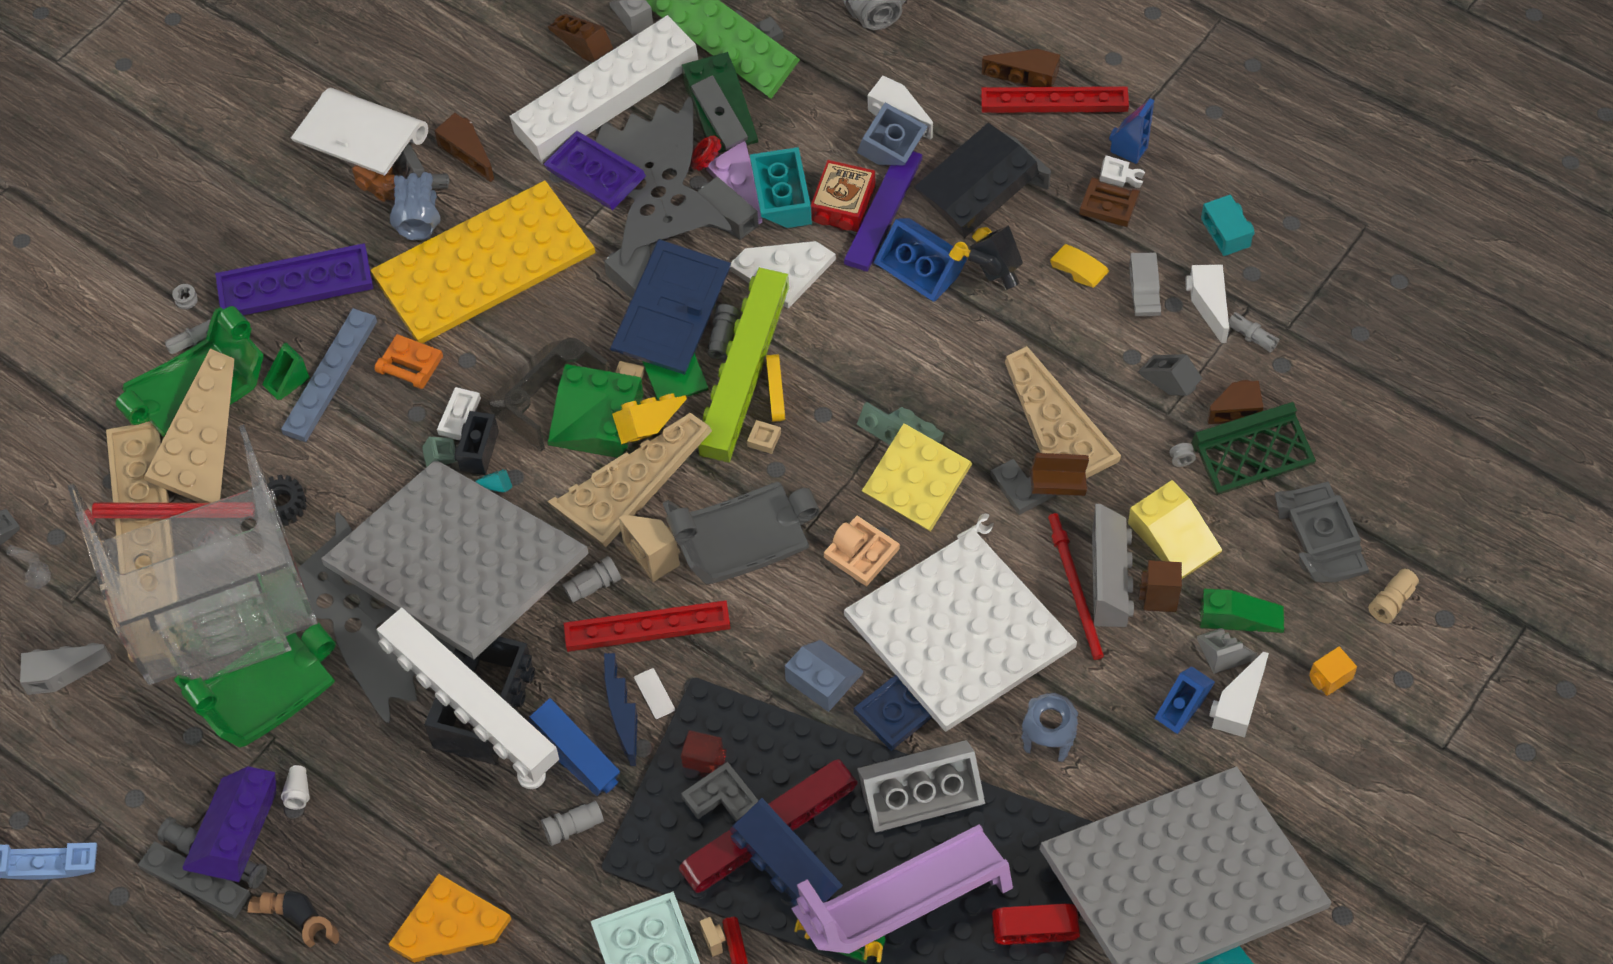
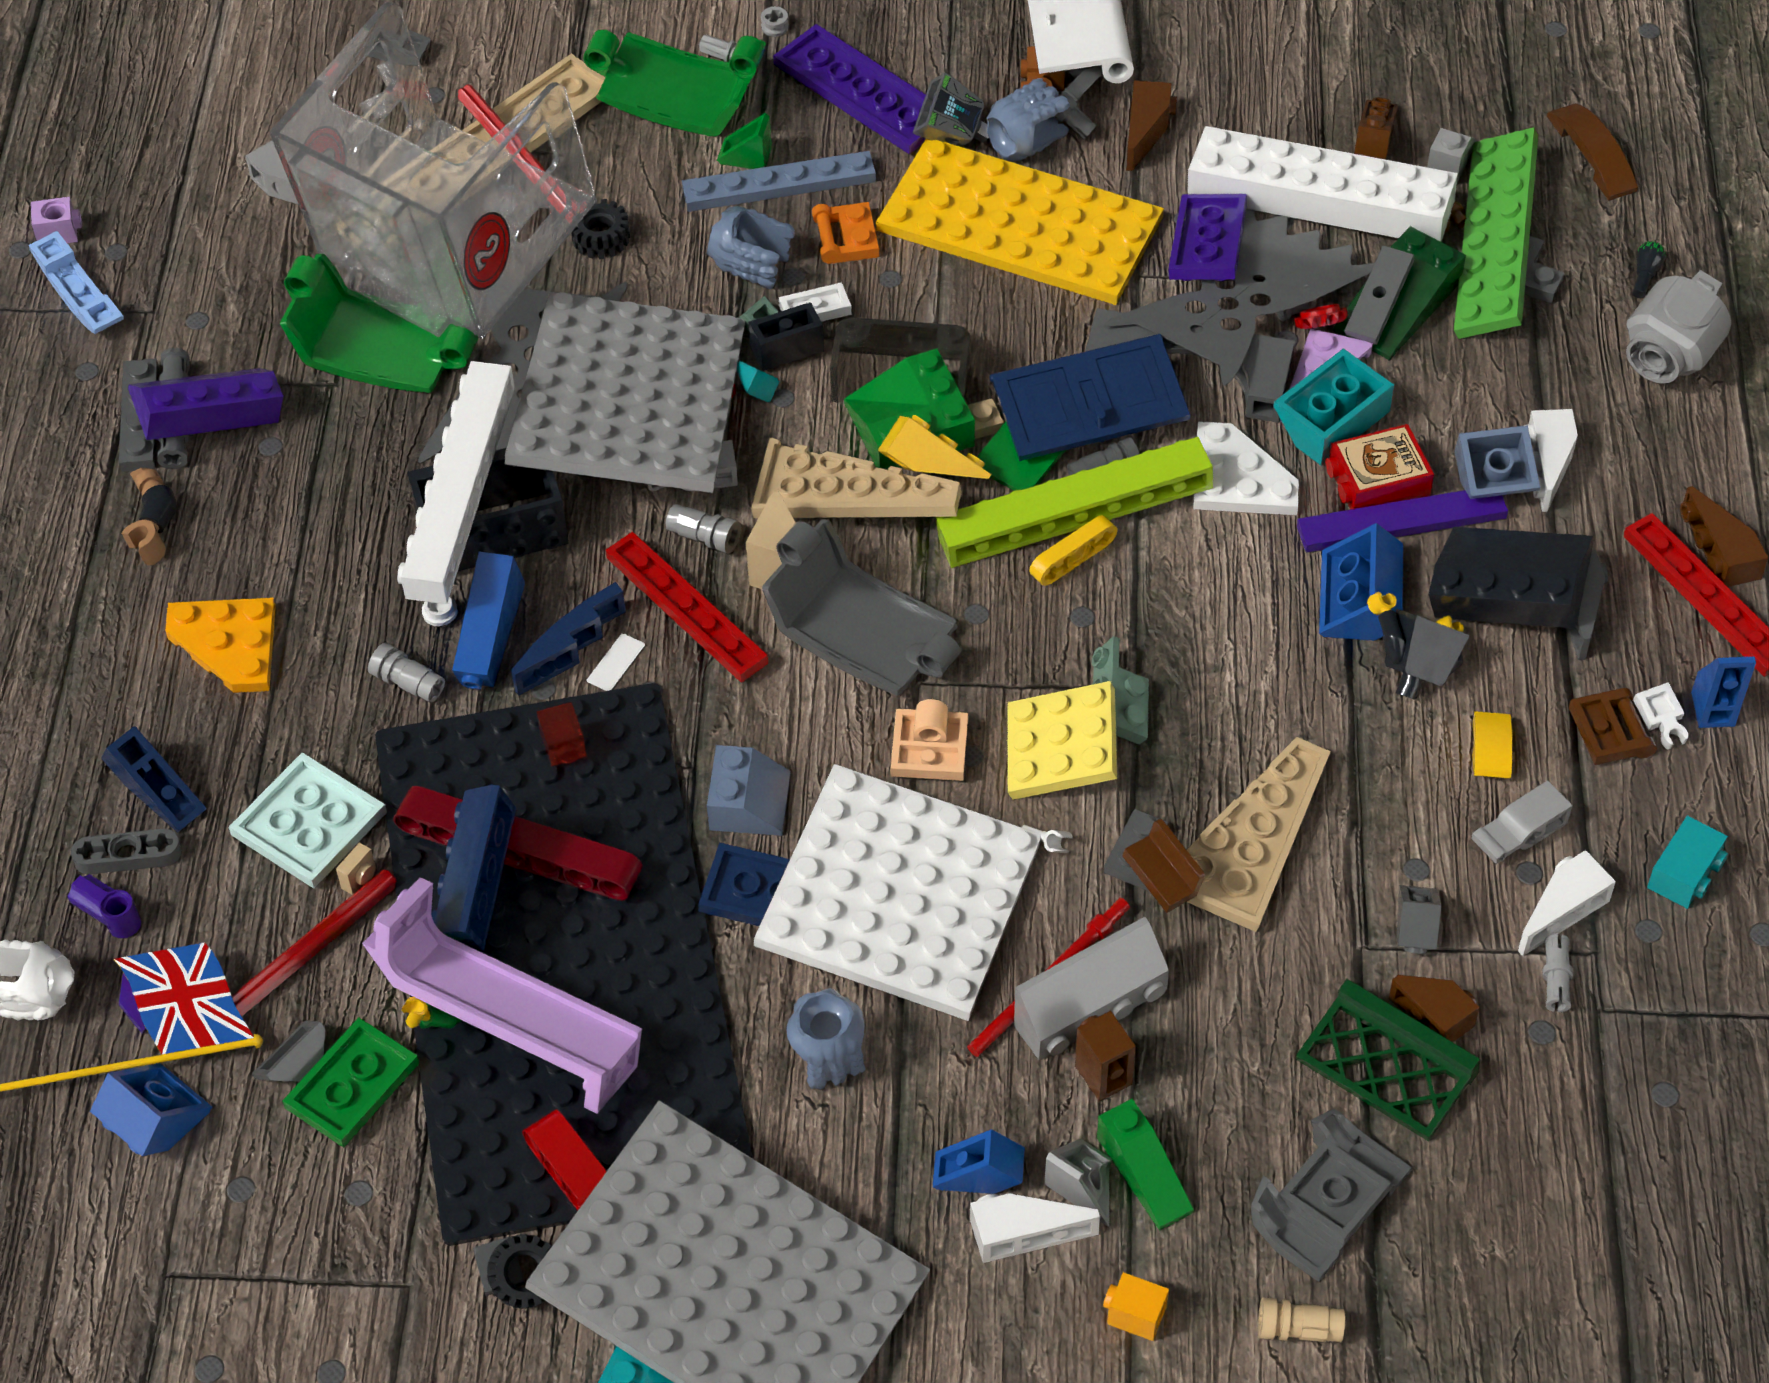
camera: 55 degrees right, 5 degrees down
tan wing [144,349,234,503] -> none
white cone [281,765,310,810] -> none
dark grey plate [681,762,759,822] -> none
tan plate [747,420,781,454] -> none
light grey slope [857,740,985,833] -> none
light yellow slope [1128,480,1222,579] -> none
light grey bush [1169,443,1196,467] -> none
none -> sand blue piece [706,206,795,289]
none -> dark grey torso [913,72,989,147]

